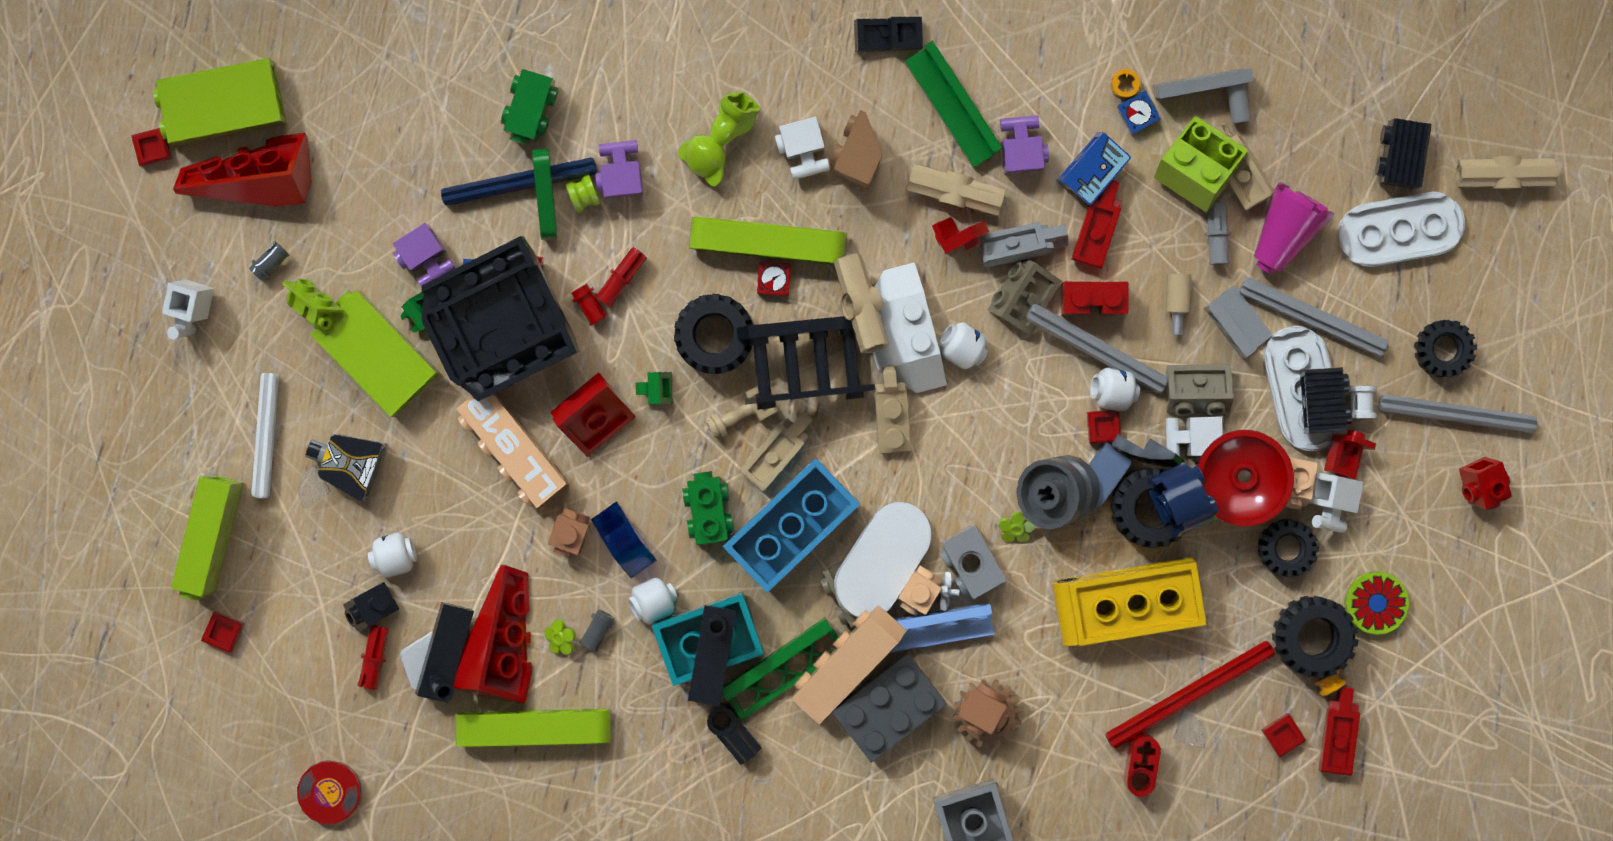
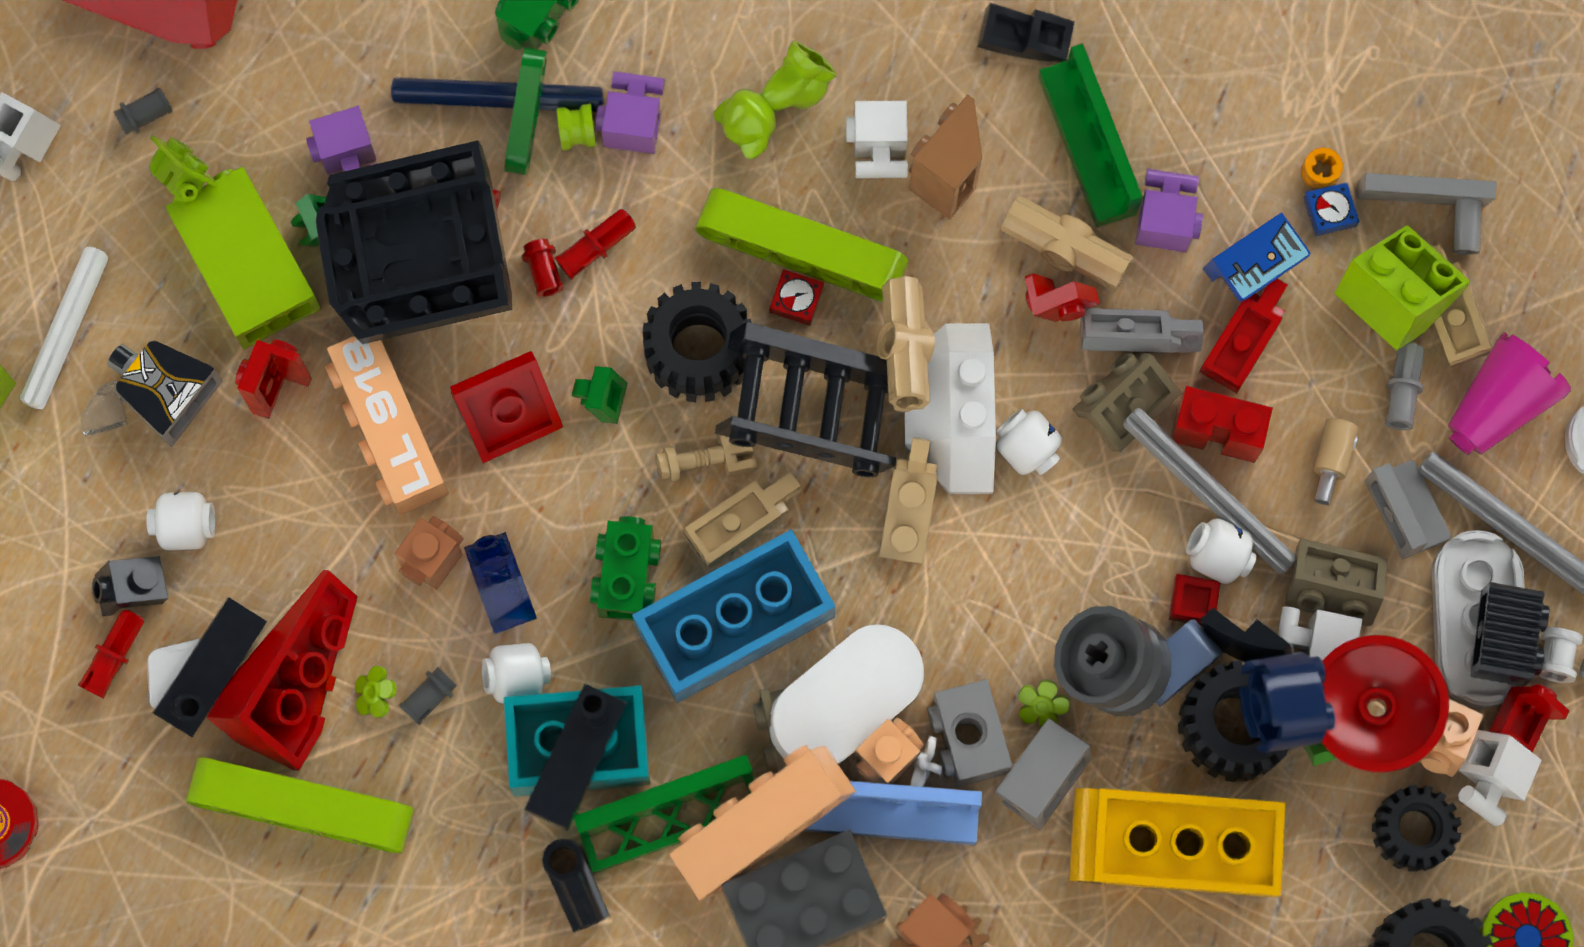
camera: 10 degrees right, 15 degrees down
none -> red bracket [235,339,312,419]
none -> light grey hinge [996,718,1092,830]

